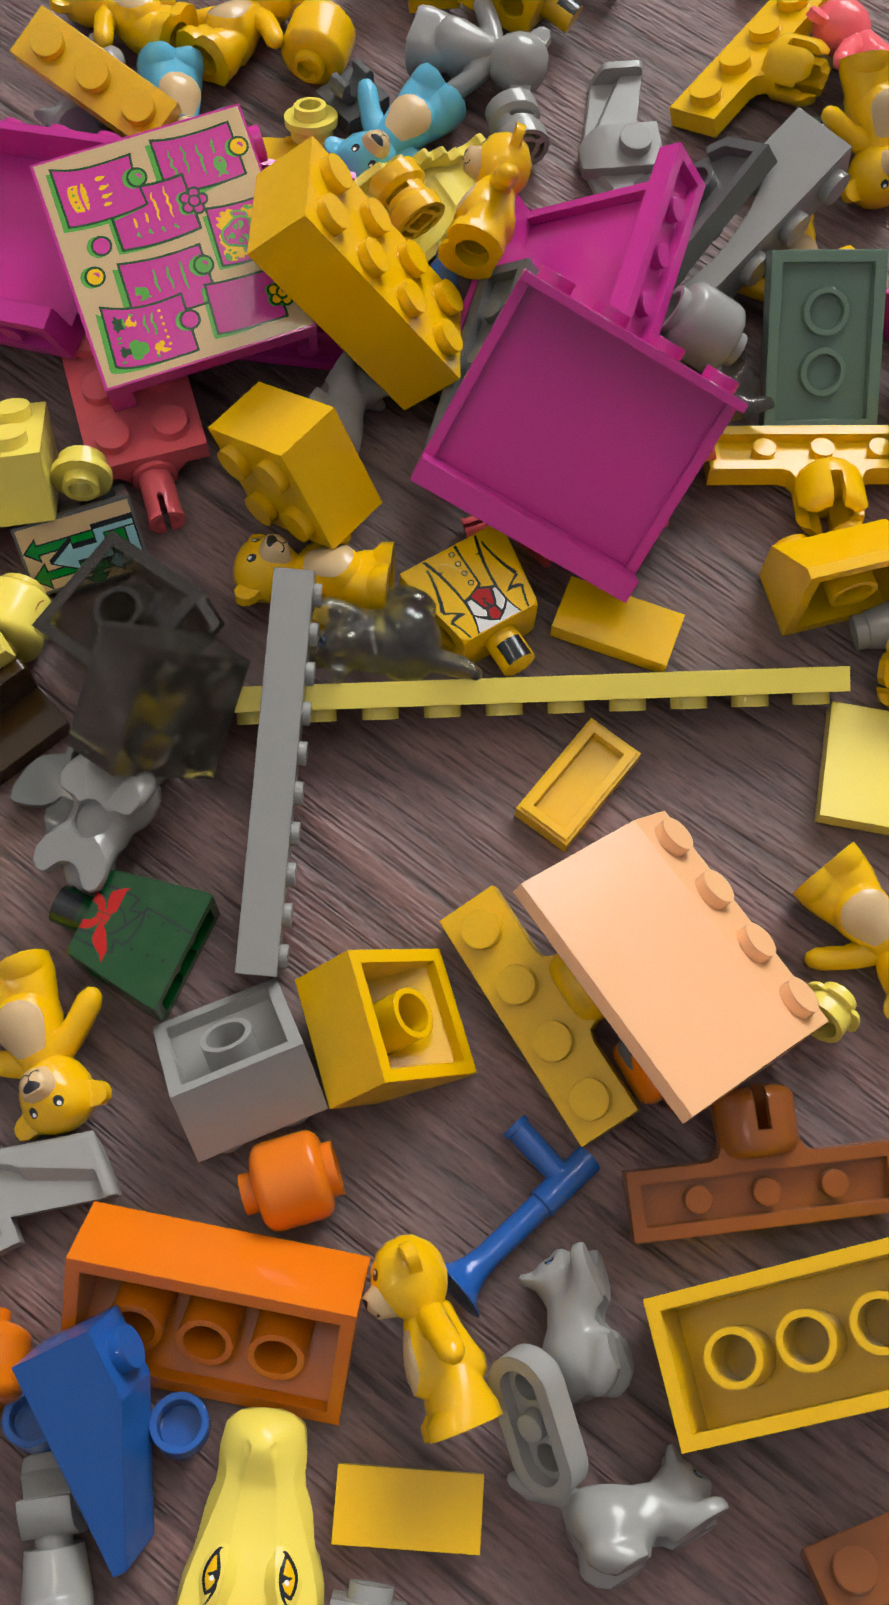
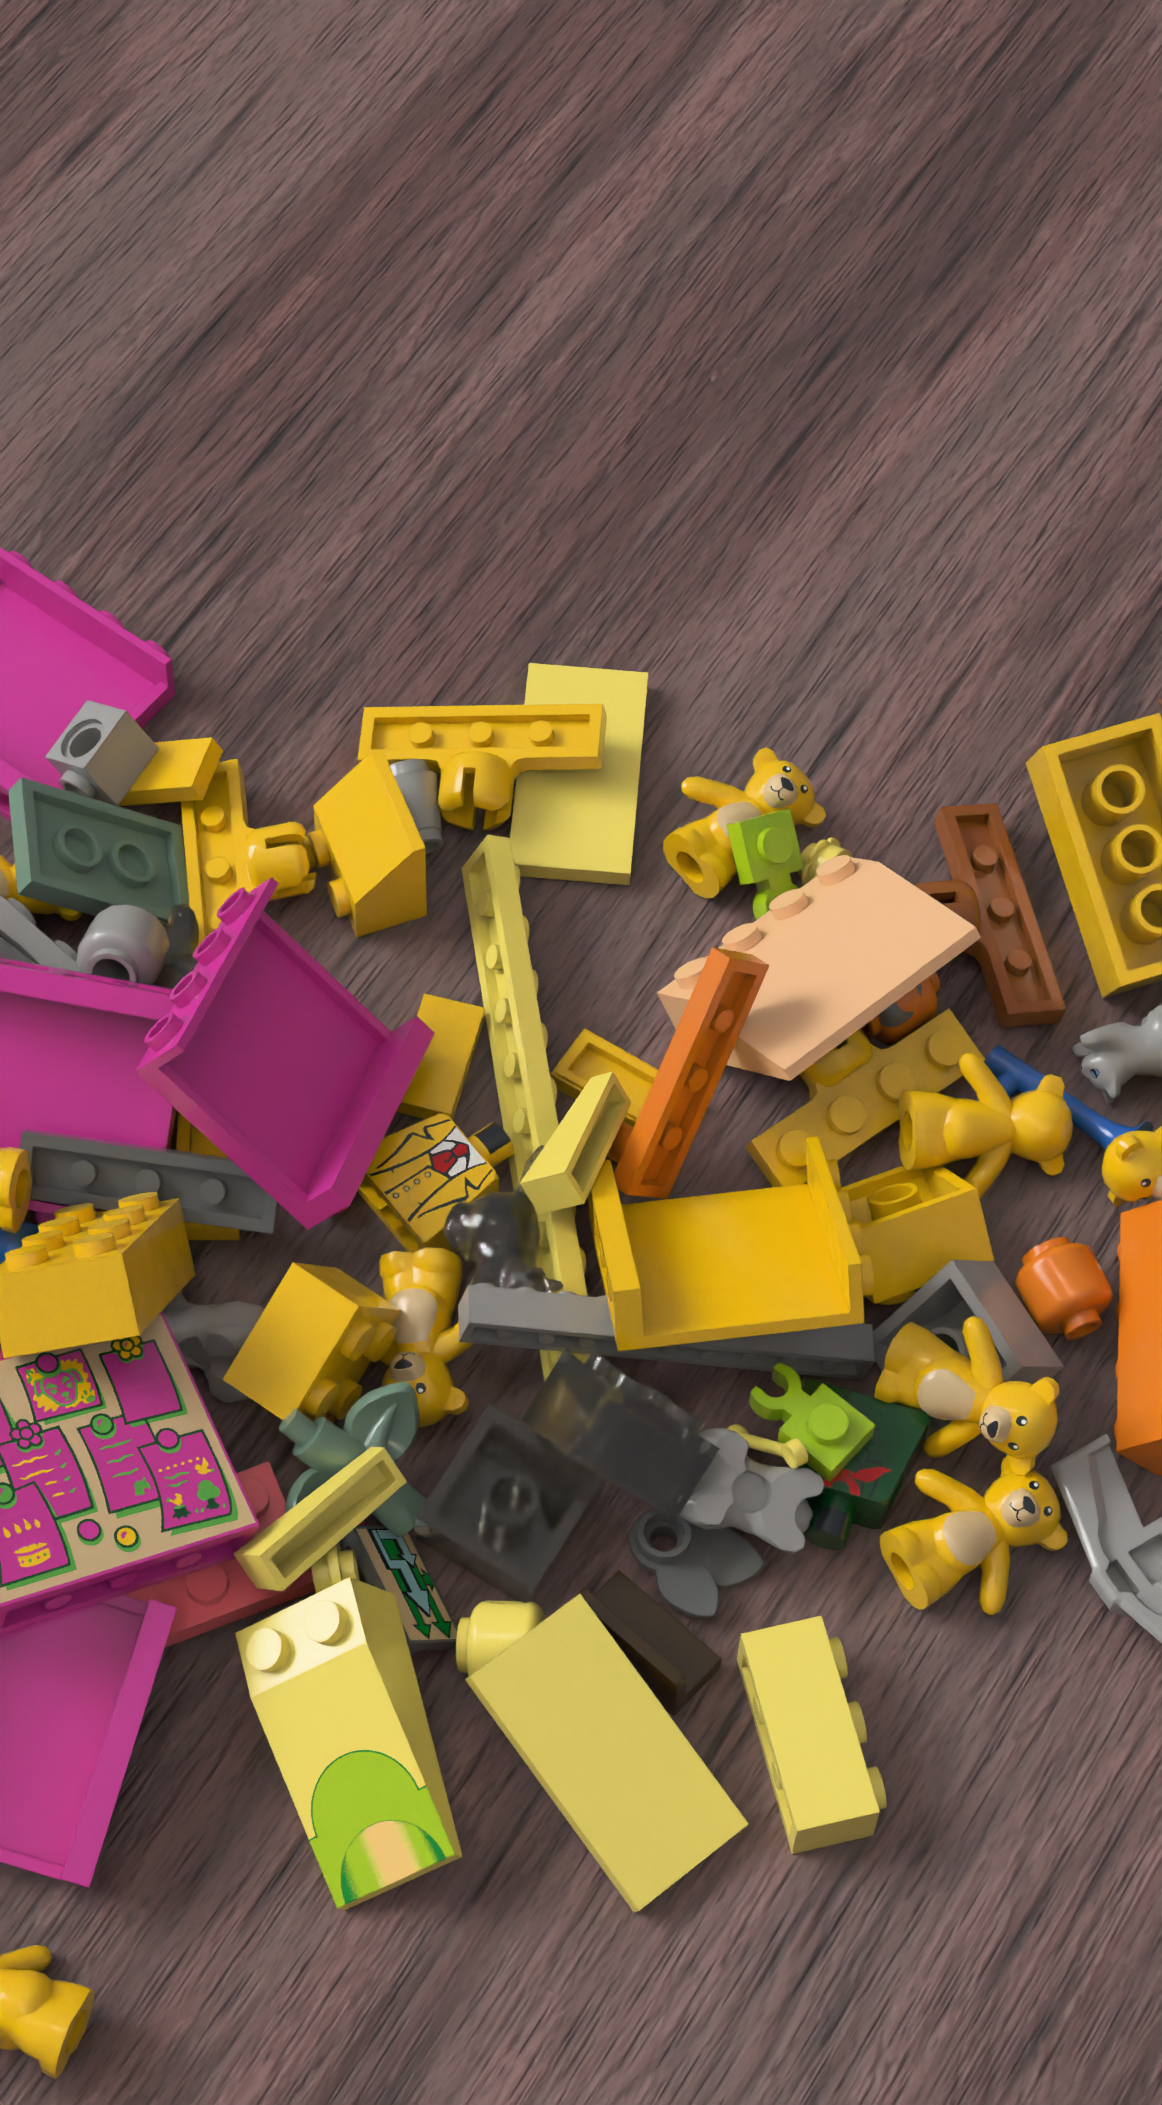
camera: 95 degrees left, 10 degrees down
none -> light yellow piece [233,1447,407,1591]
none -> sand green plant [279,1381,427,1537]
none -> light yellow piece [520,1071,632,1214]
none -> yellow panel [587,1136,874,1352]
none -> orange piece [607,947,770,1199]
none -> lime plate [726,809,804,920]
none -> light yellow hinge [726,1424,808,1469]
none -> lime plate [749,1362,875,1482]
none -> yellow piece [874,1316,1059,1476]
none -> yellow piece [898,1053,1073,1199]

